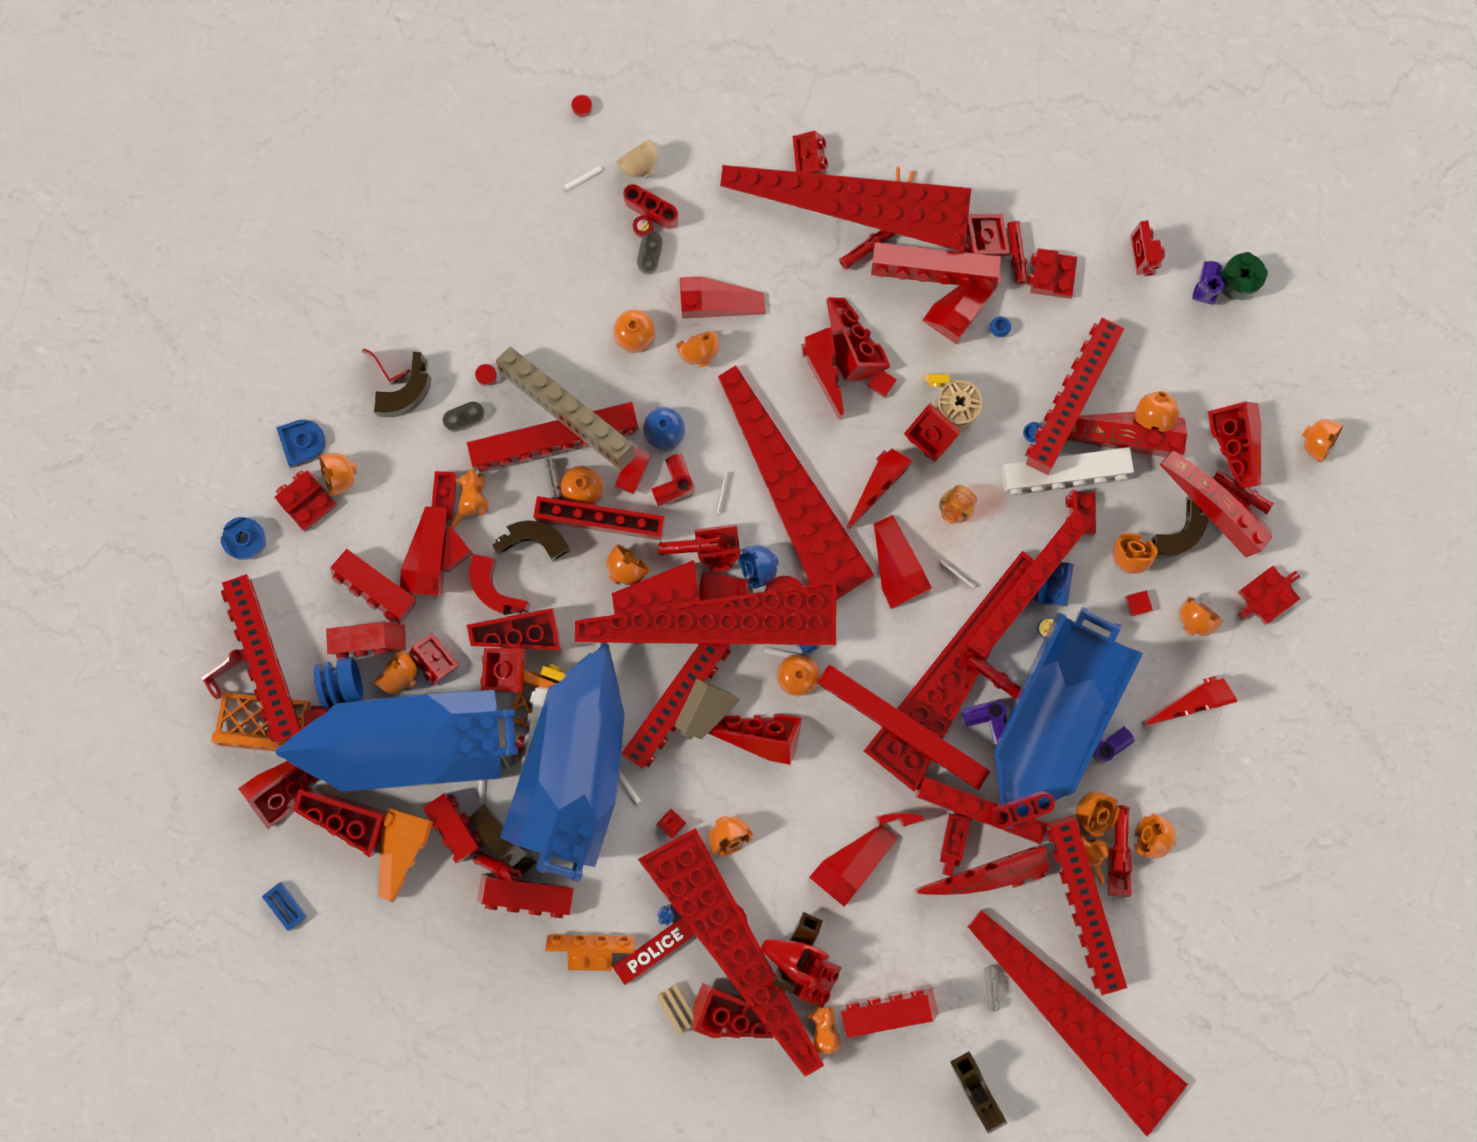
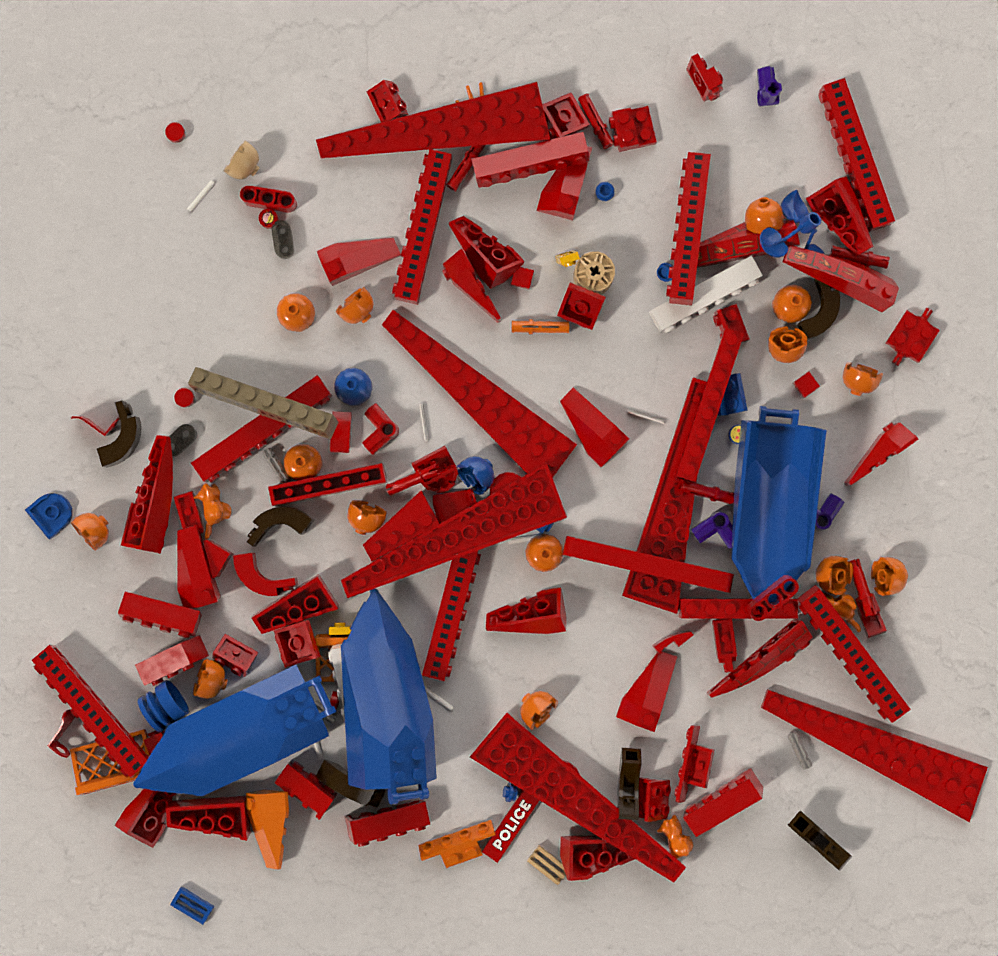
camera: 15 degrees left, 5 degrees up
blue plate [221,517,266,560] -> none
red plate [274,470,338,532] -> none
red pin [473,851,522,884] -> none
red tile [656,808,687,839] -> none
dark tan slope [674,679,740,740] -> none
red animal [761,939,829,987] -> none
red wedge [847,448,912,529] -> none
clear orange piece [939,485,977,524] -> none
dark green brick [1220,252,1268,301] -> none
orange cylinder [1302,419,1343,463] -> none
none -> red wedge [121,435,173,554]
none -> red brick [392,149,452,305]
none -> orange pin [511,319,569,335]
none -> red bracket [674,725,715,803]
none -> blue plant [760,190,825,258]
none -> orange cylinder [772,284,812,323]
none -> red brick [818,78,895,232]

